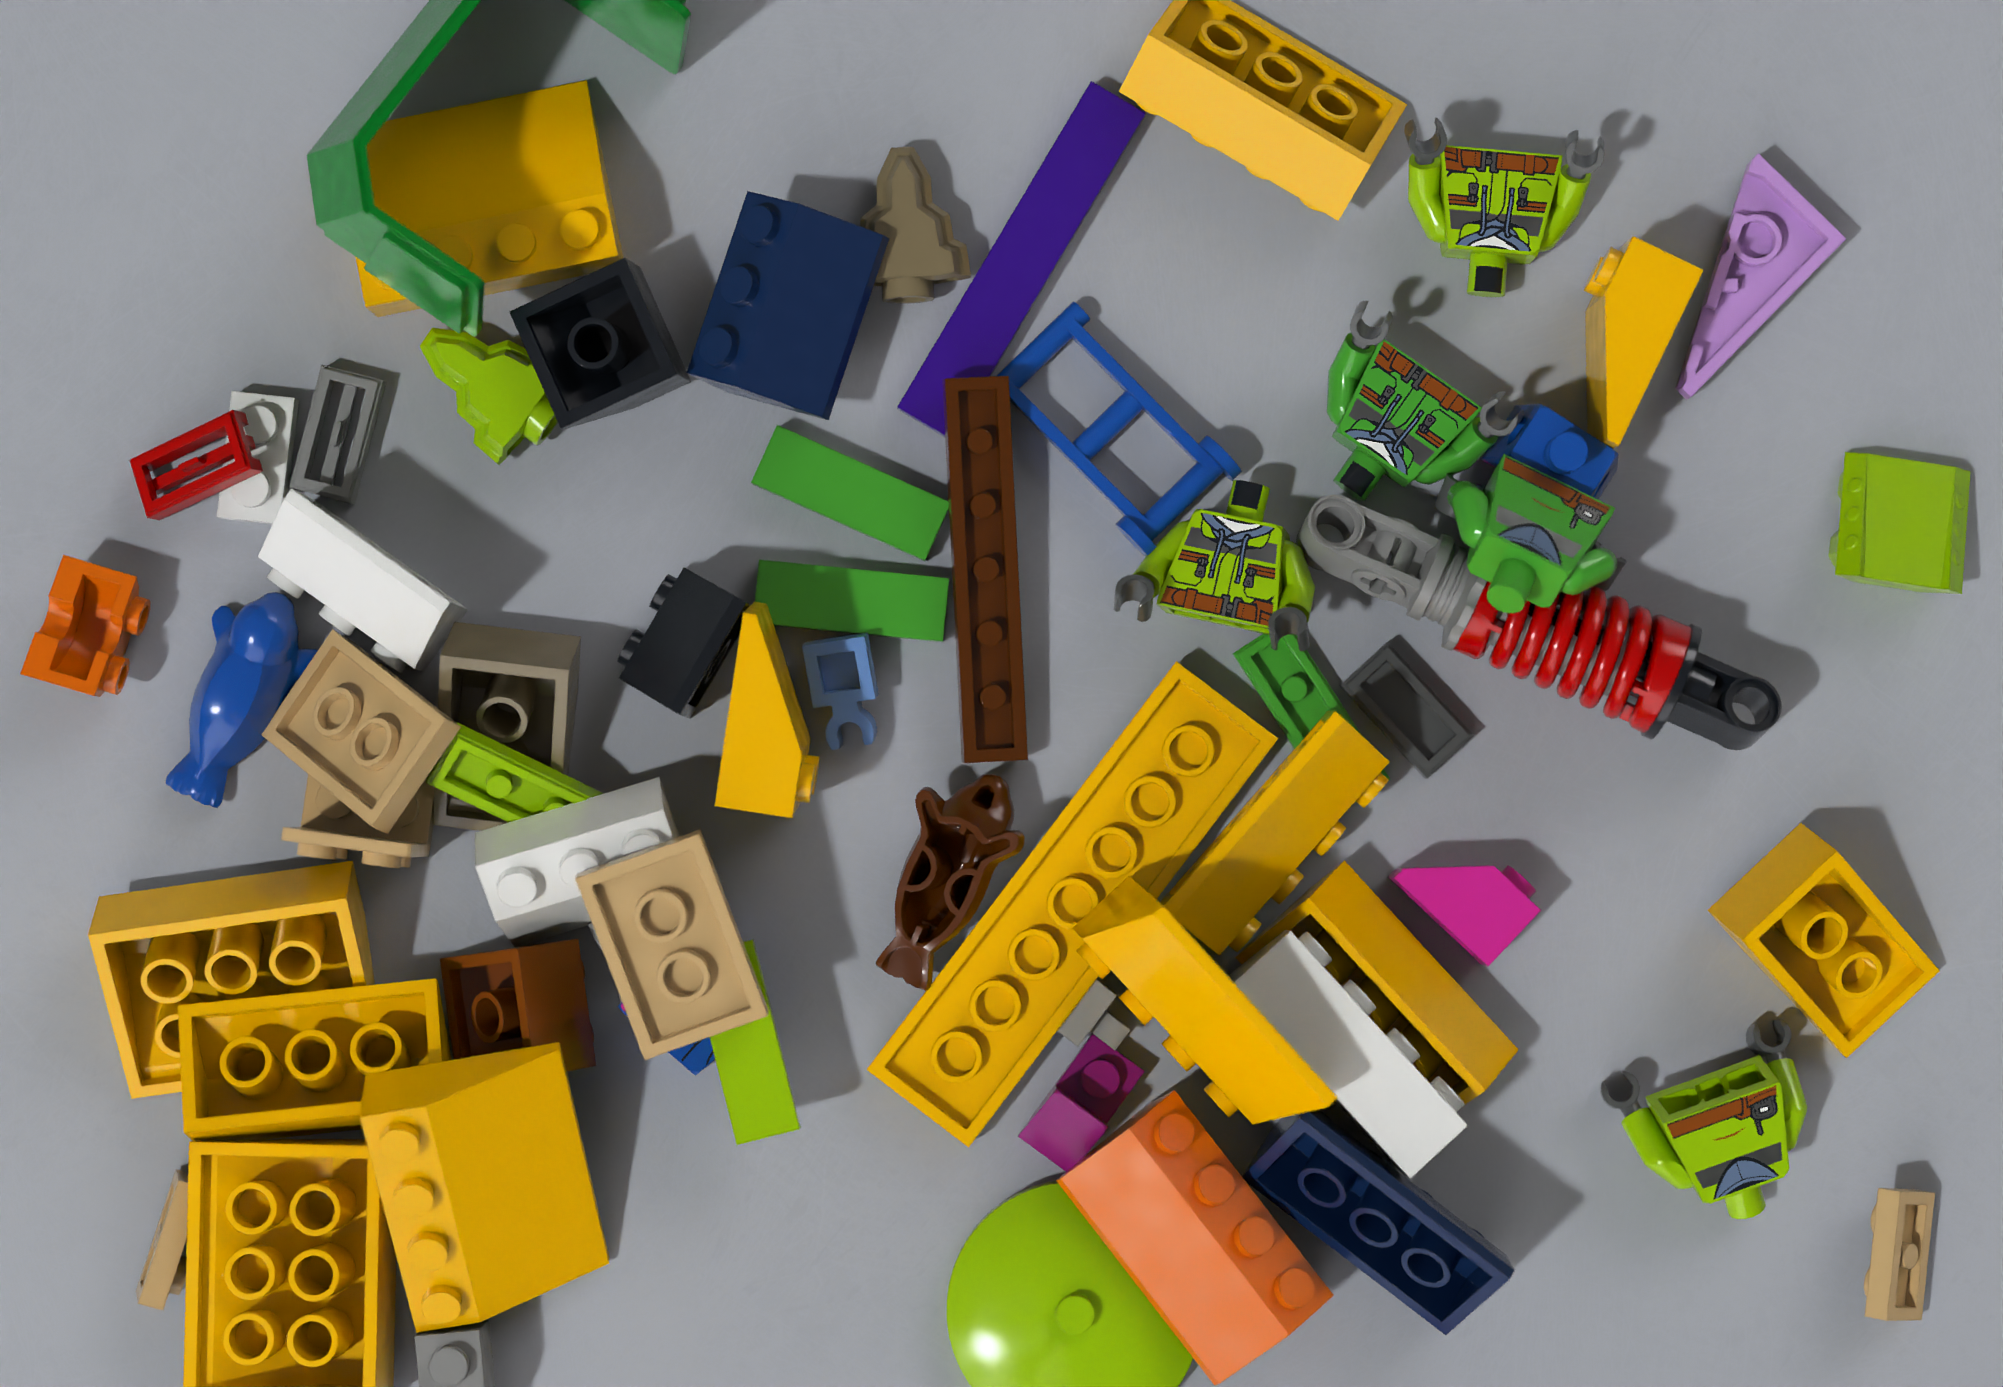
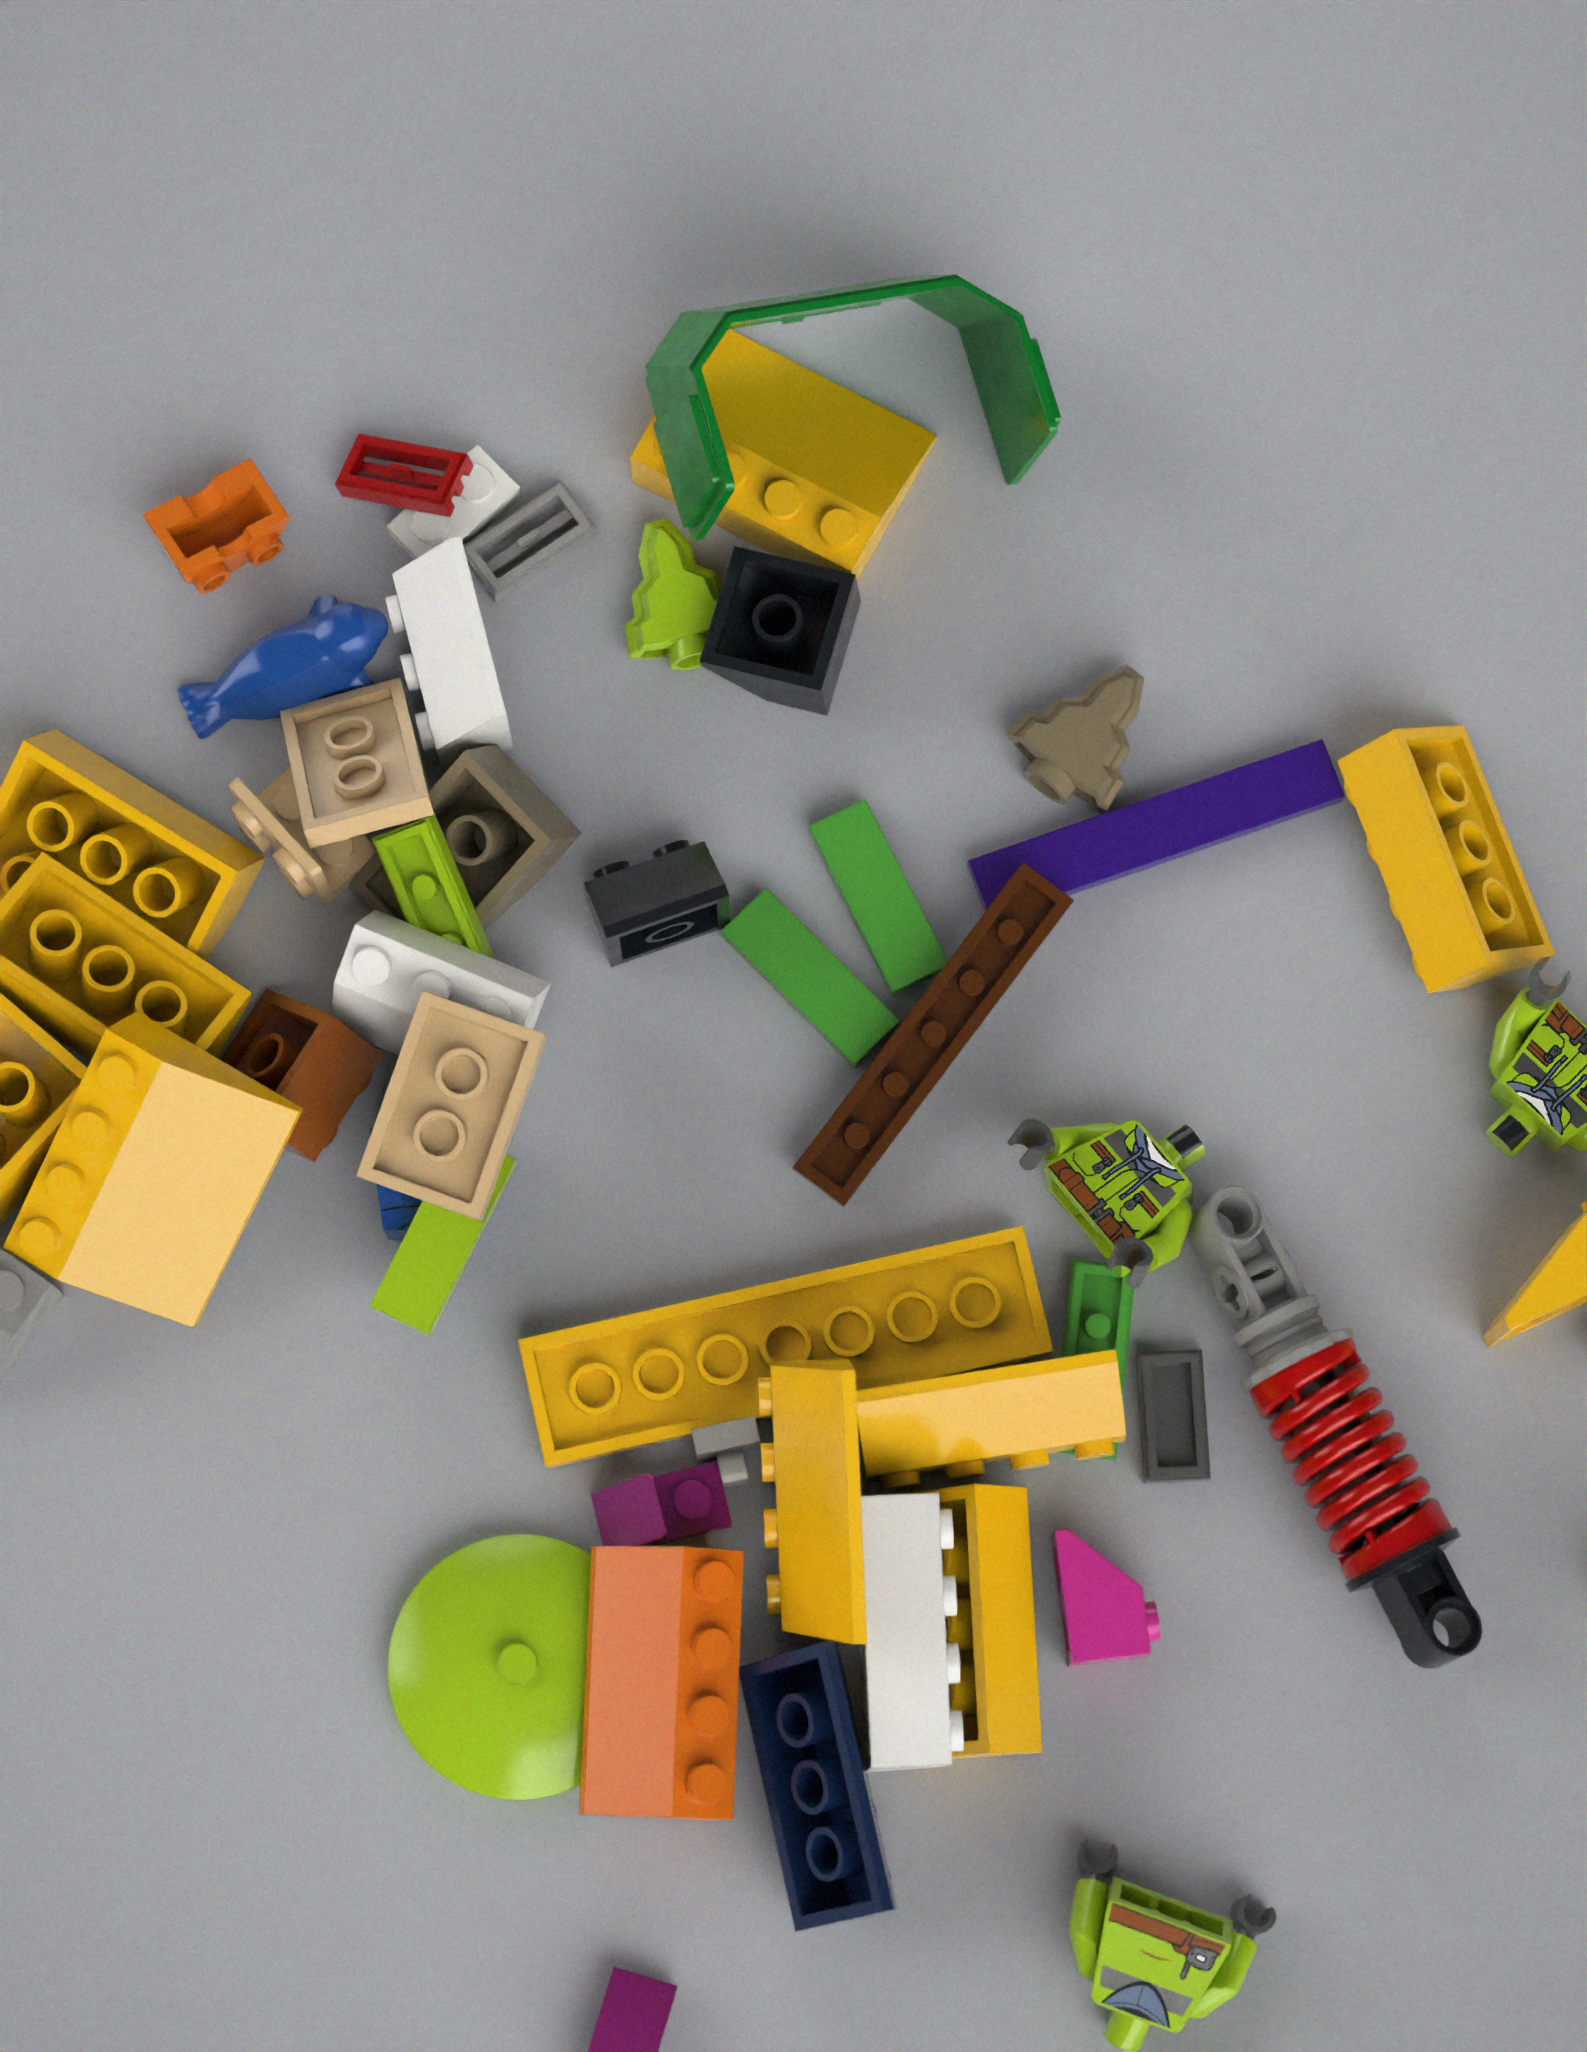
camera: 40 degrees right, 10 degrees down
dark blue slope [686,191,889,421] -> none
yellow slope [715,602,820,818] -> none
medium blue plate [802,633,879,750] -> none
reddish brown animal [876,774,1025,991] -> none
blue piece [997,301,1242,556] -> none
torso [1327,301,1525,502] -> none
bright green torso [1434,454,1627,613] -> none
blue torso [1481,404,1619,499] -> none
yellow slope [1707,823,1939,1058] -> none

